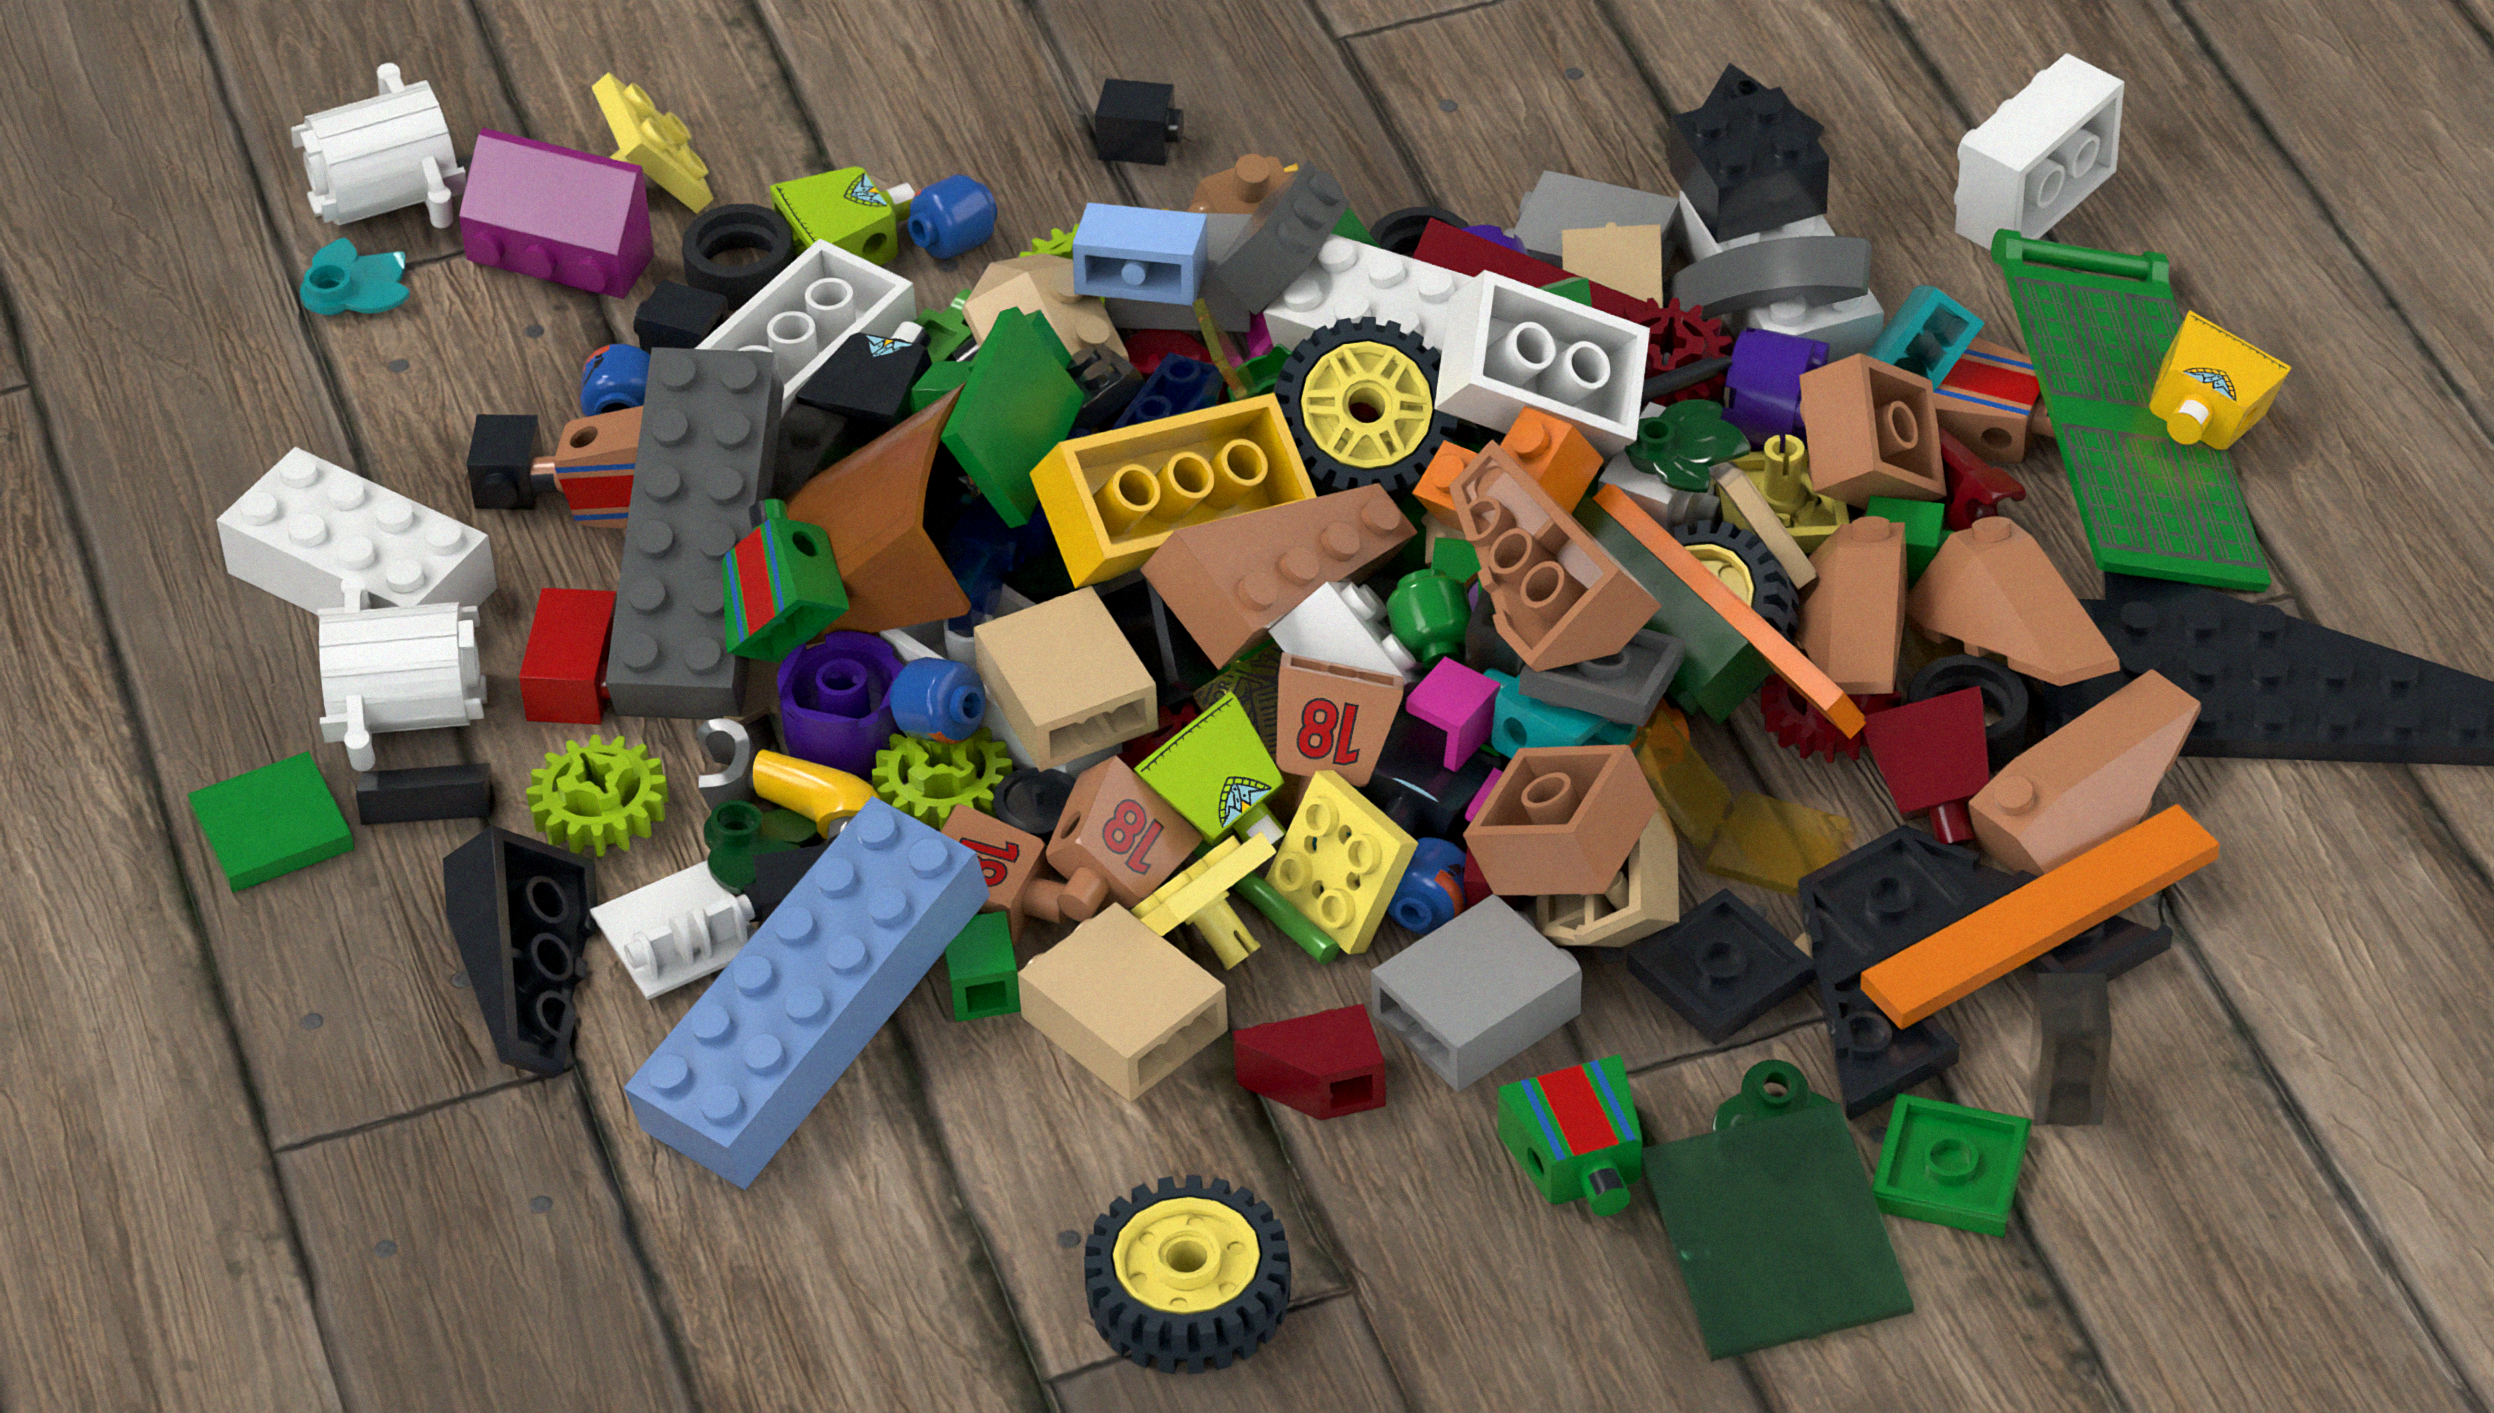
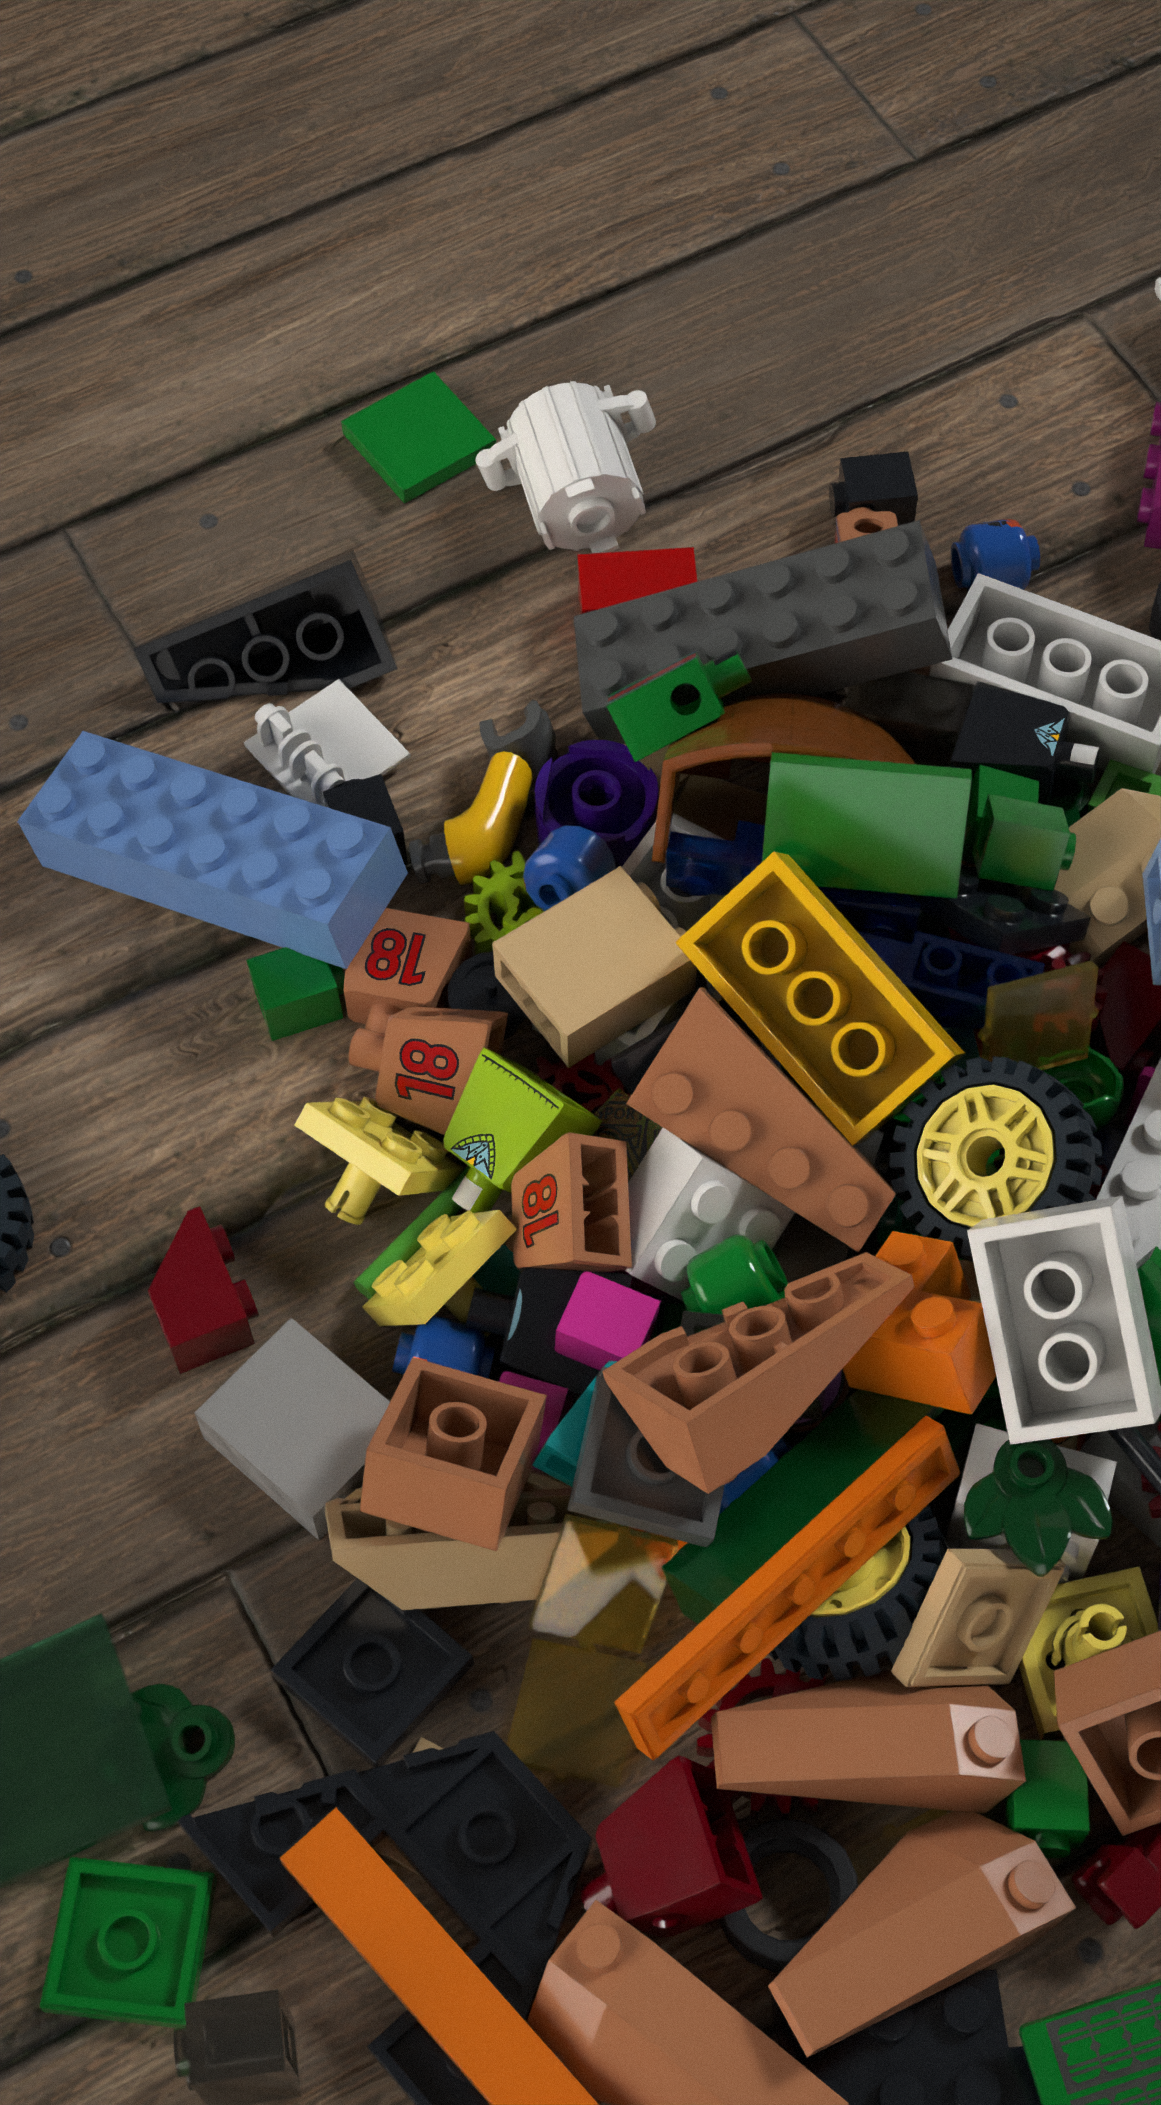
camera: 80 degrees right, 15 degrees up
white brick [216,447,497,615] -> none
teal plate [300,237,410,315] -> none
black slope [356,763,491,825] -> none
lime gear [526,734,669,857] -> none
black brick [633,279,729,355] -> none
dark green plate [703,800,819,895] -> none
tan brick [1018,902,1228,1103] -> none
green torso [1497,1054,1642,1216] -> none

